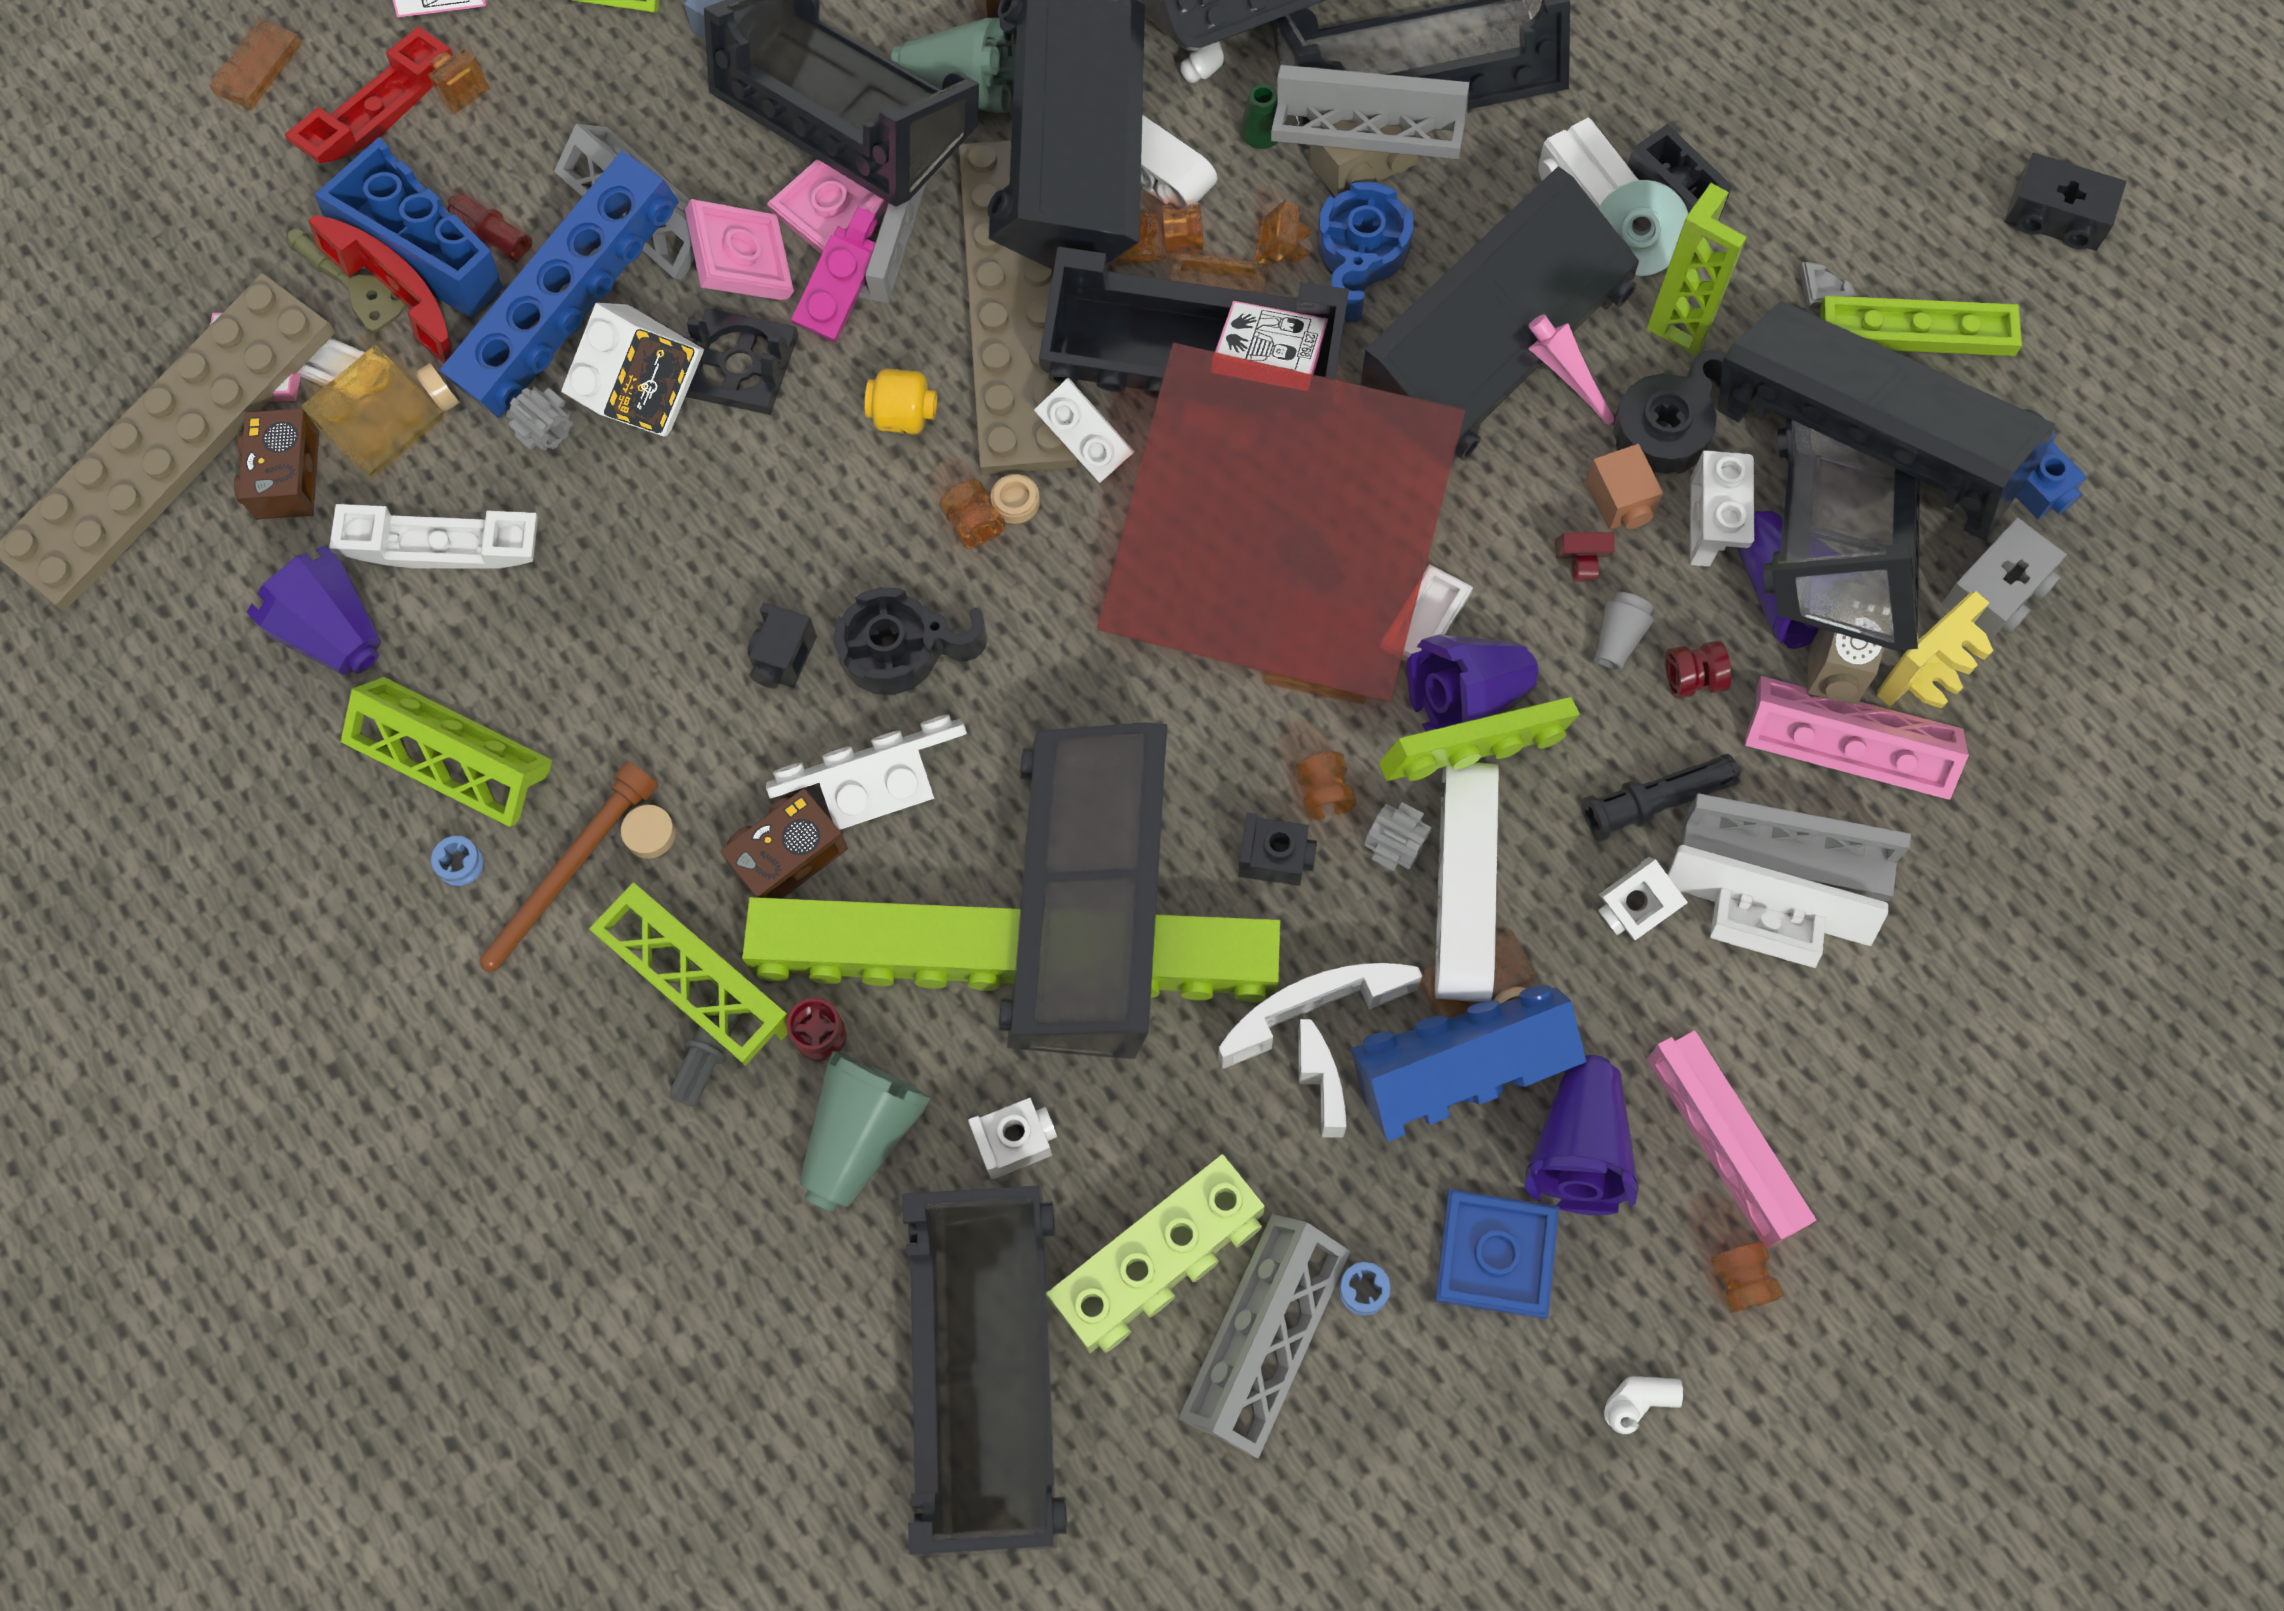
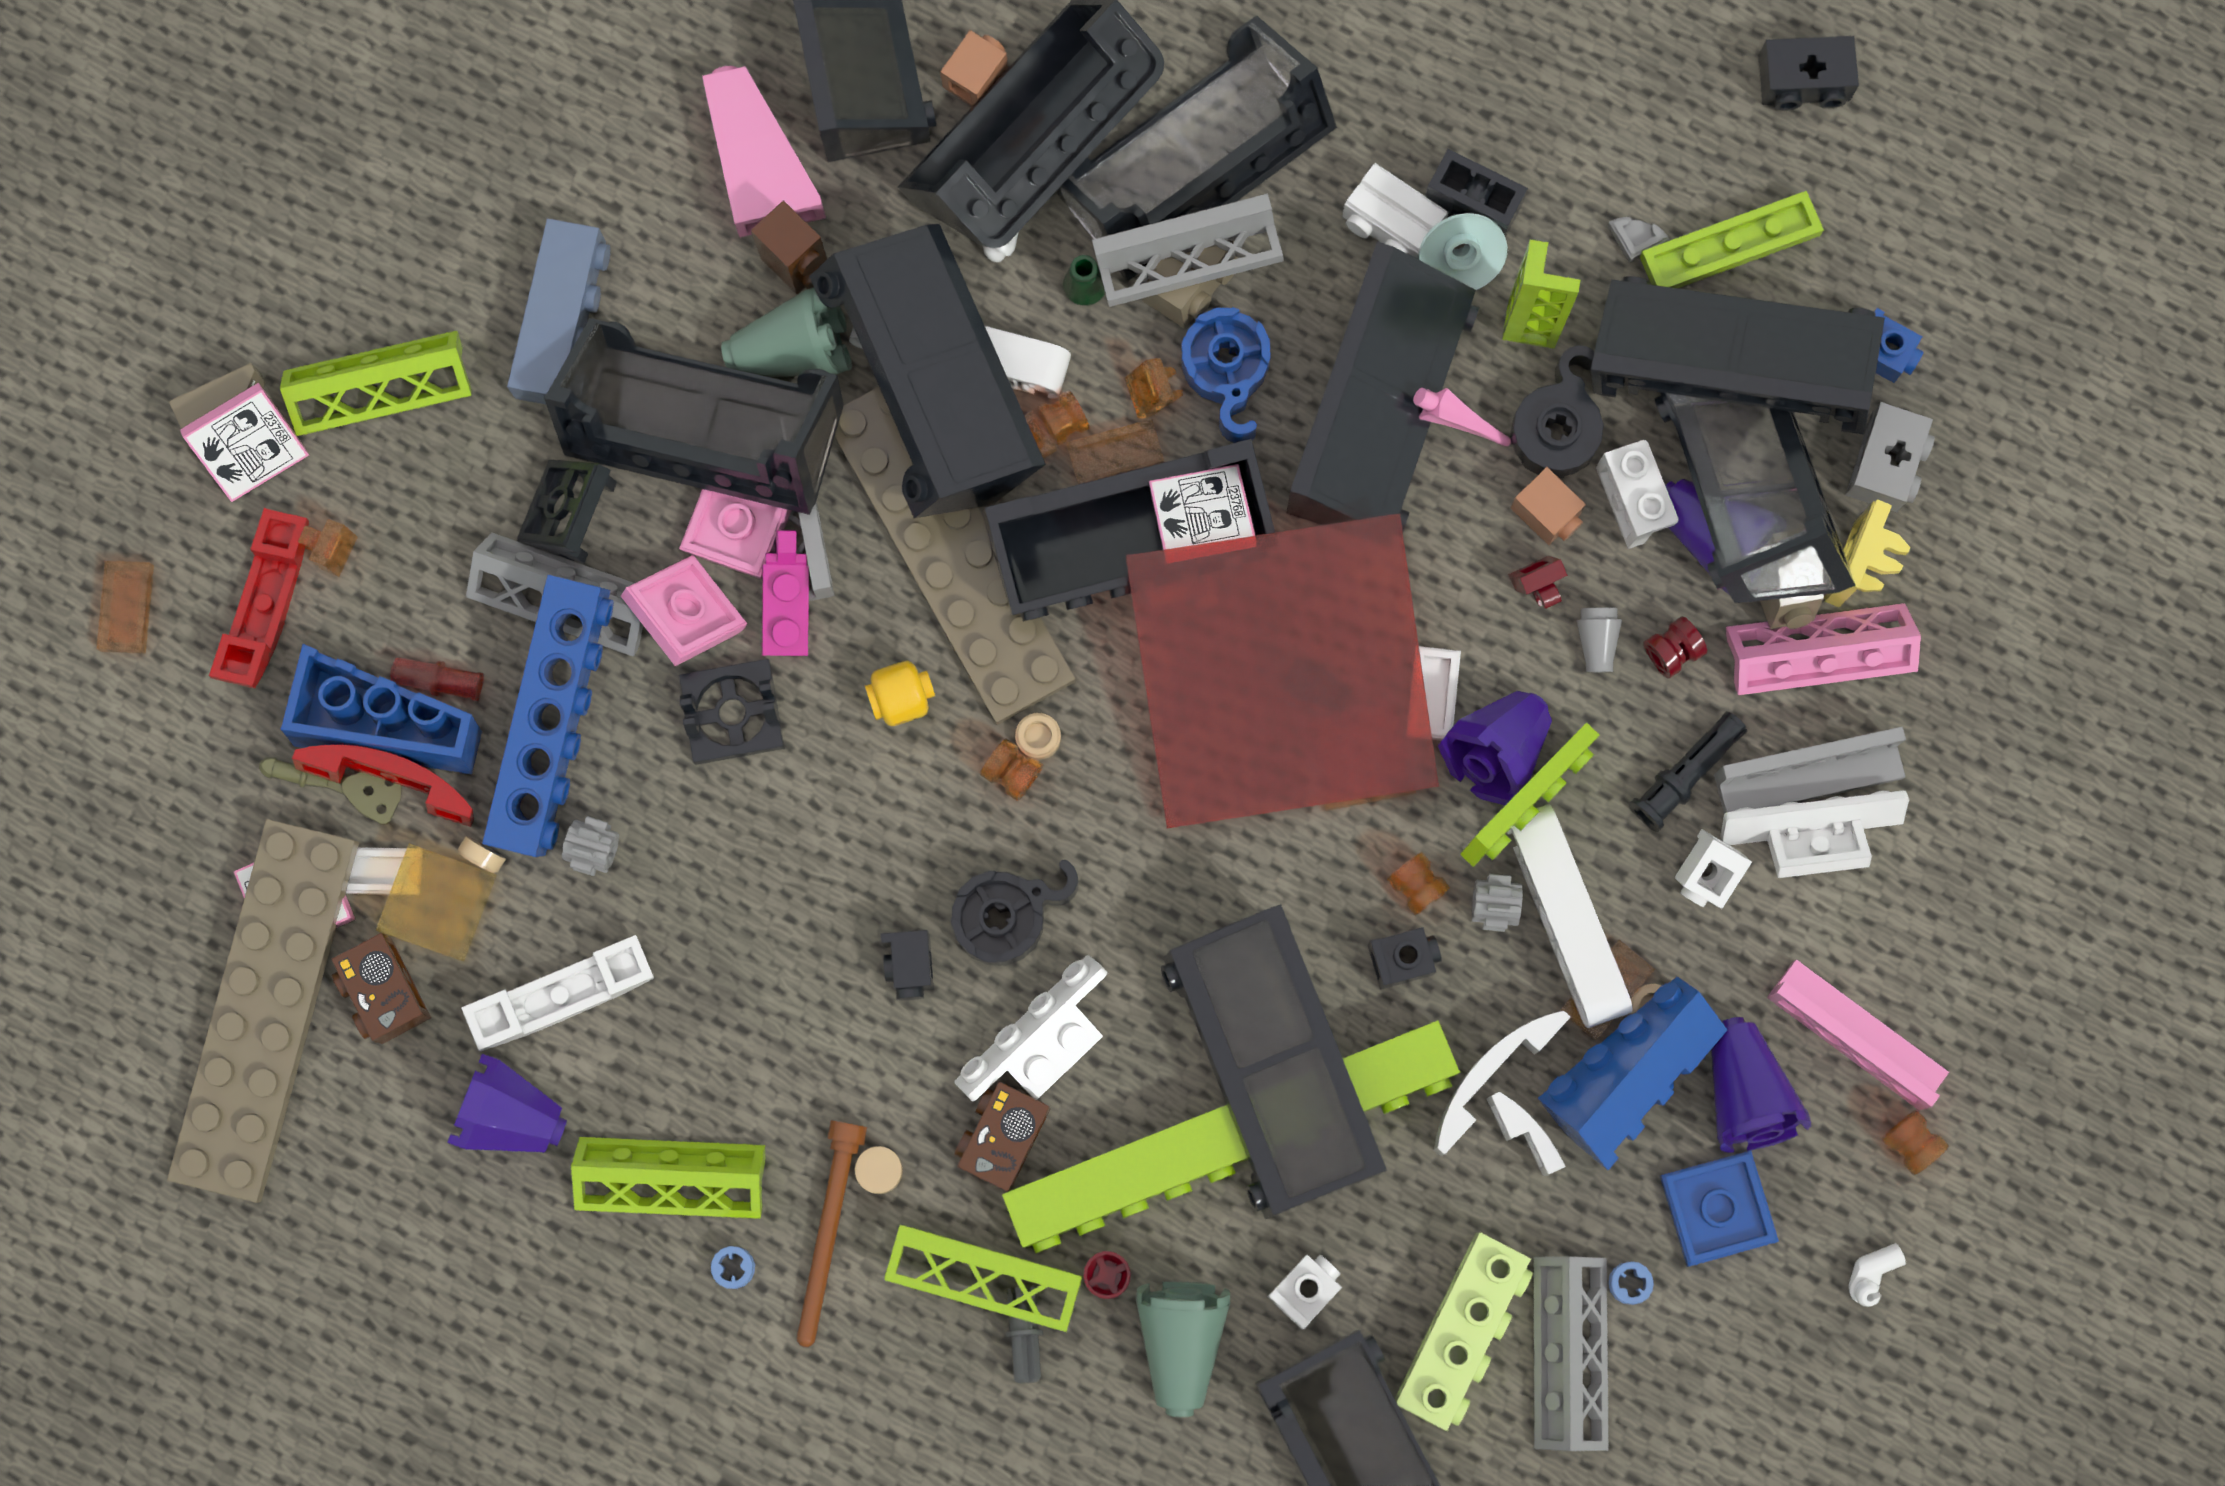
camera: 25 degrees left, 10 degrees up
slope [561,303,704,436] -> none
white hinge [1034,378,1135,483] -> none
none -> black piece [517,459,617,564]

